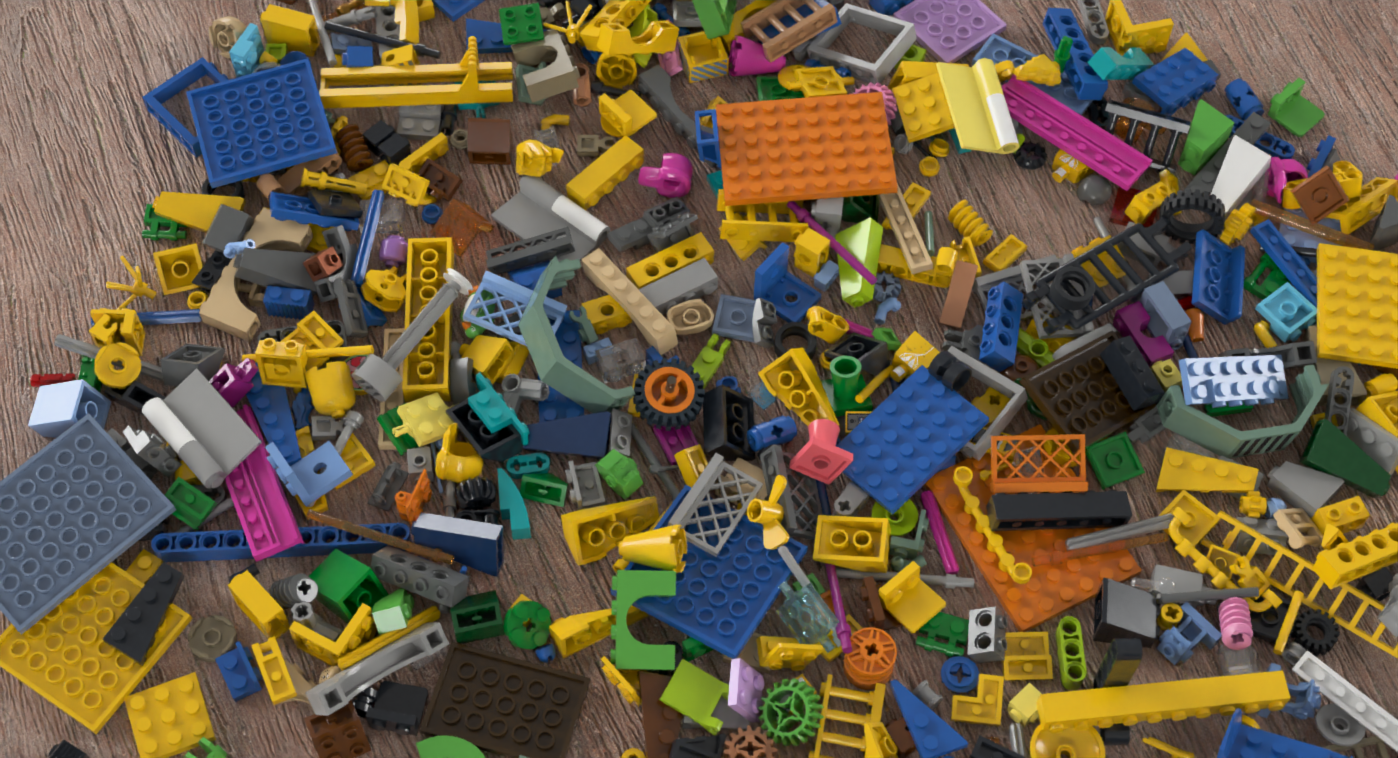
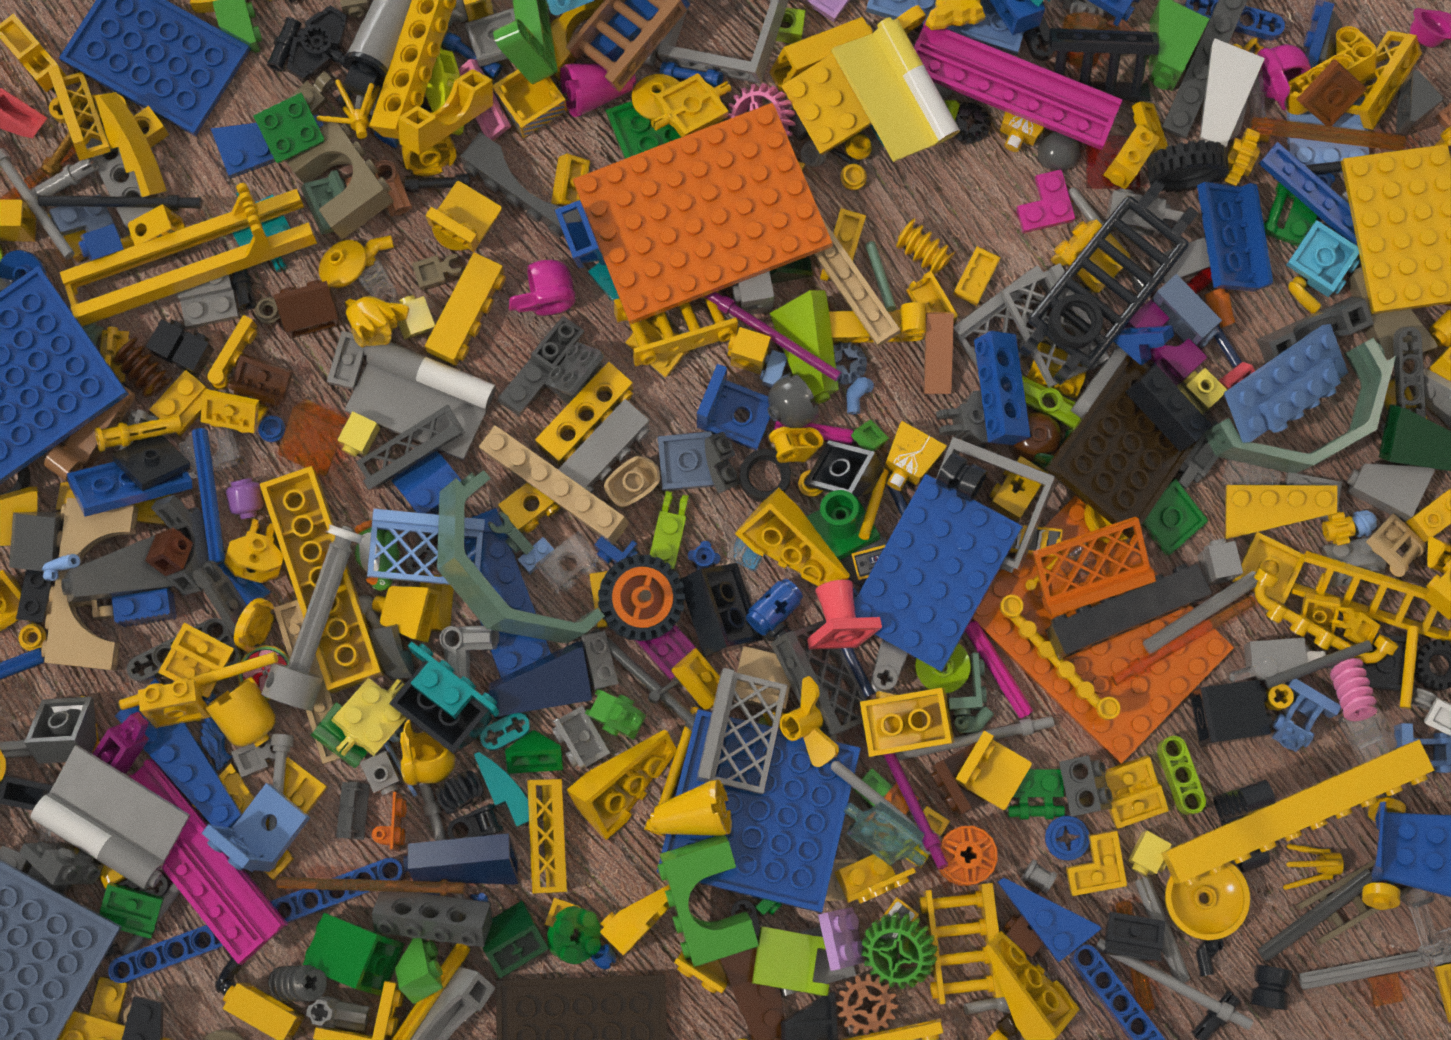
camera: 20 degrees left, 20 degrees up
none -> yellow tile [234,598,274,652]
none -> yellow dish [319,240,367,288]
none -> light grey plate [327,331,366,390]
none -> light yellow brick [338,411,380,457]
none -> light yellow brick [397,295,435,340]
none -> yellow fence [527,779,567,894]
none -> dark grey cylinder [767,373,819,428]
none -> dark pink plate [1016,169,1075,234]
none -> blue slope [1113,326,1174,365]
none -> light grey piece [1197,538,1243,586]

